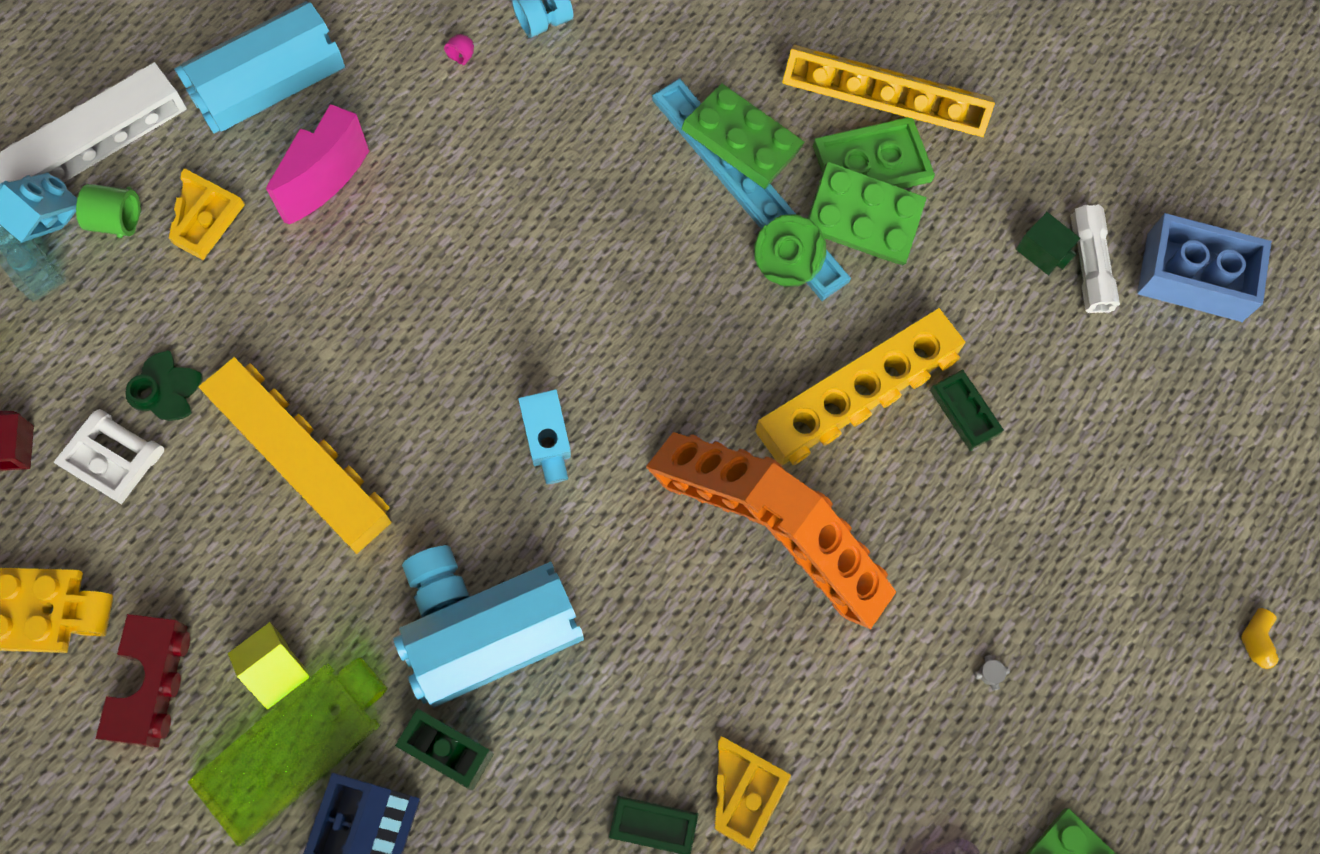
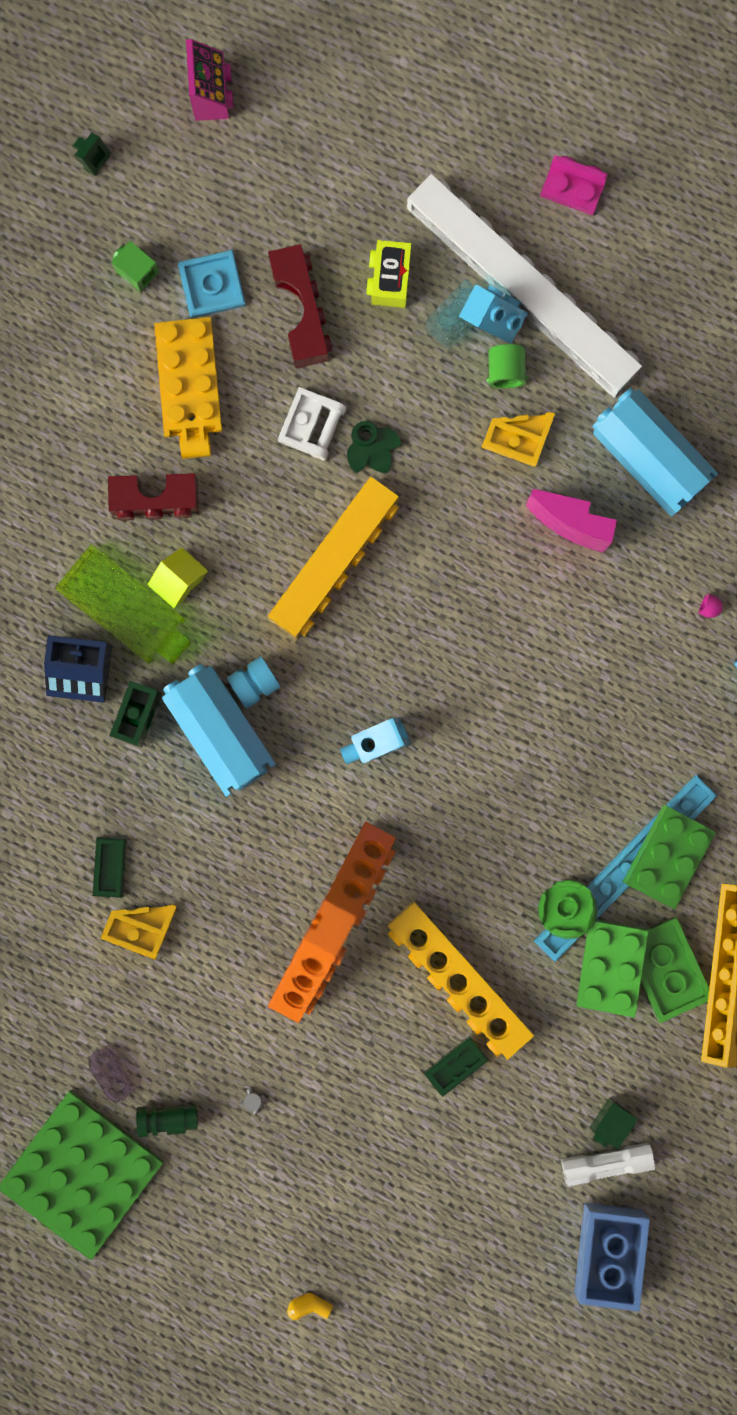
camera: 85 degrees right, 15 degrees up
none -> dark green axle [136,1105,198,1137]

